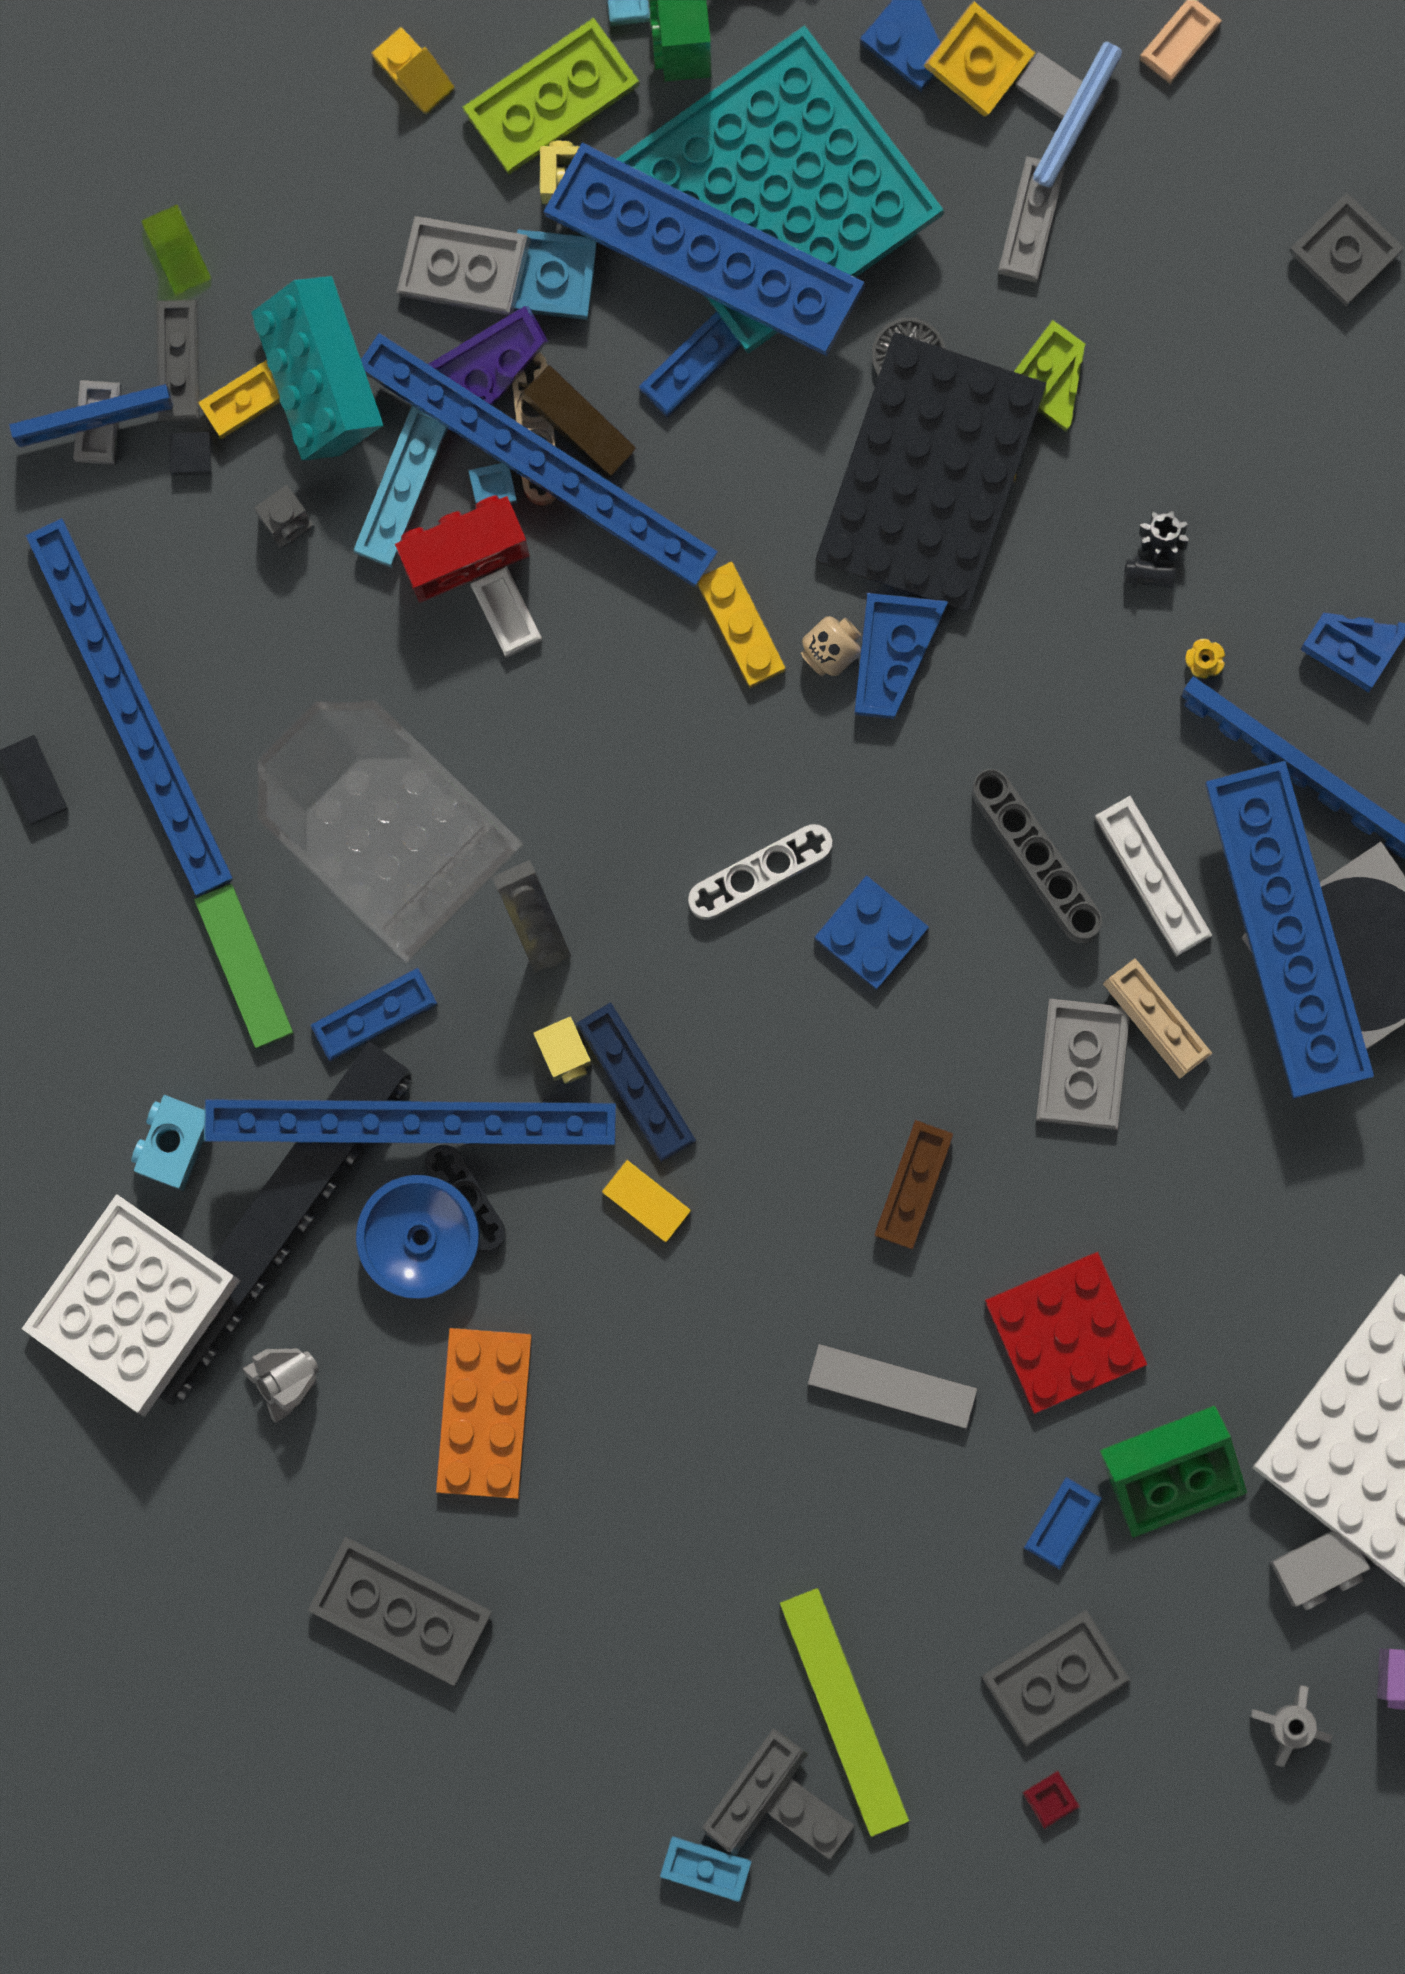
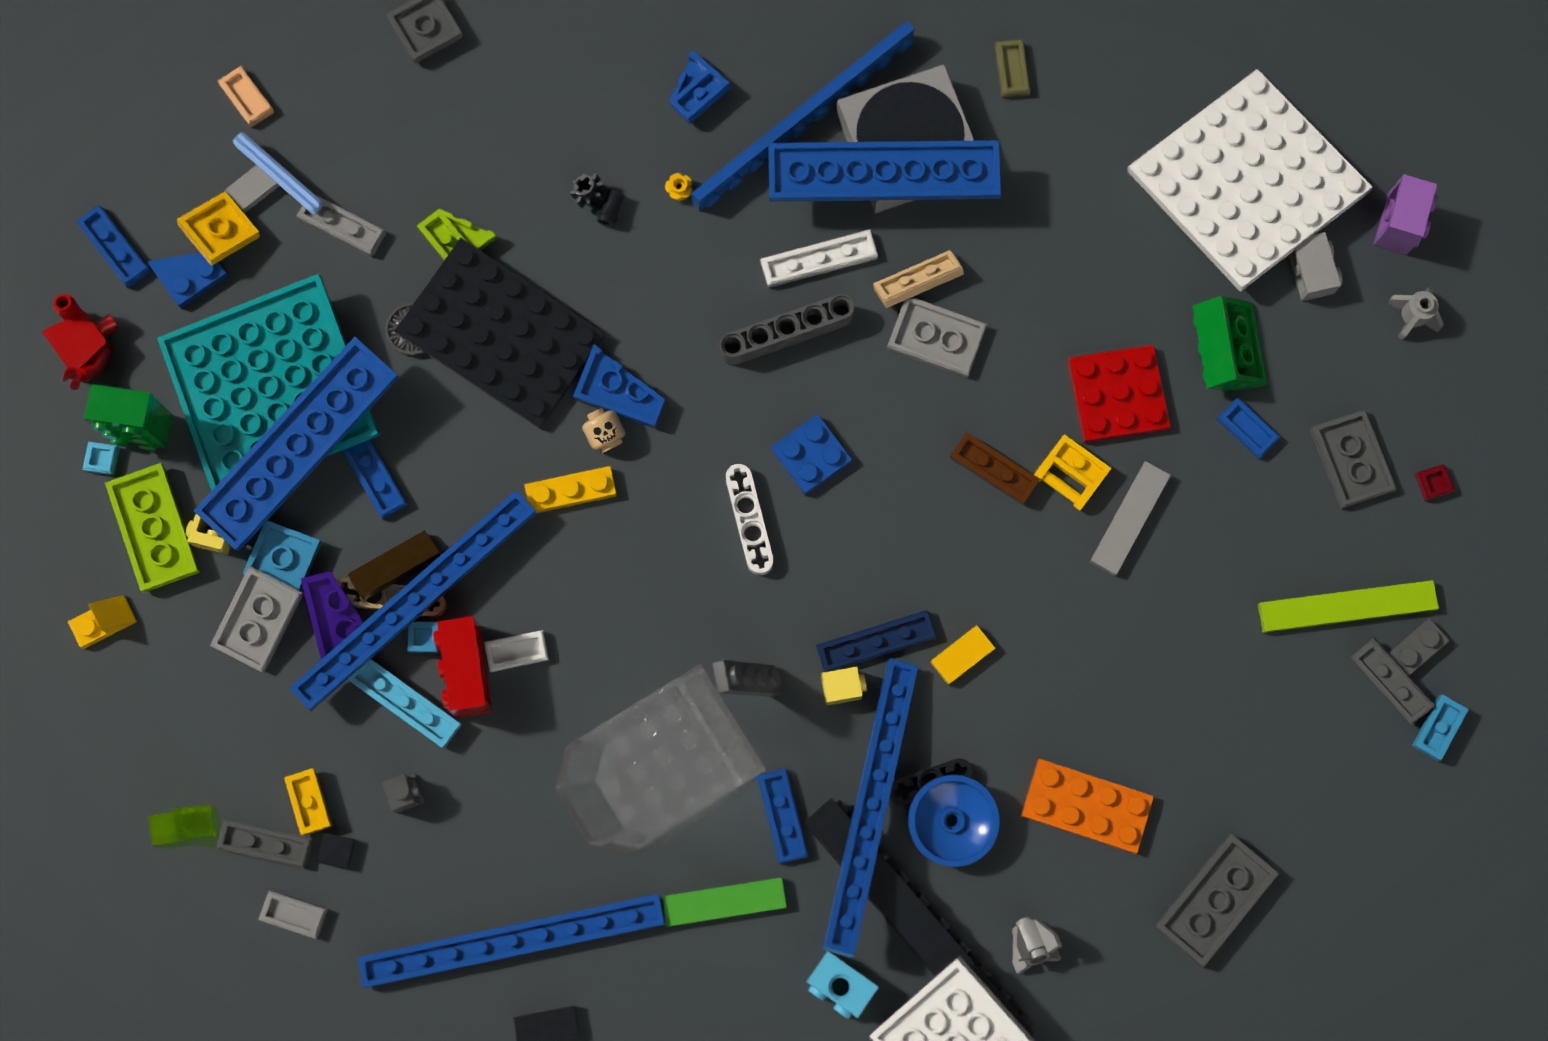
camera: 85 degrees left, 5 degrees down
blue tile [9,384,174,448] -> none
teal brick [251,276,384,461] -> none
none -> yellow plate [1034,434,1111,511]

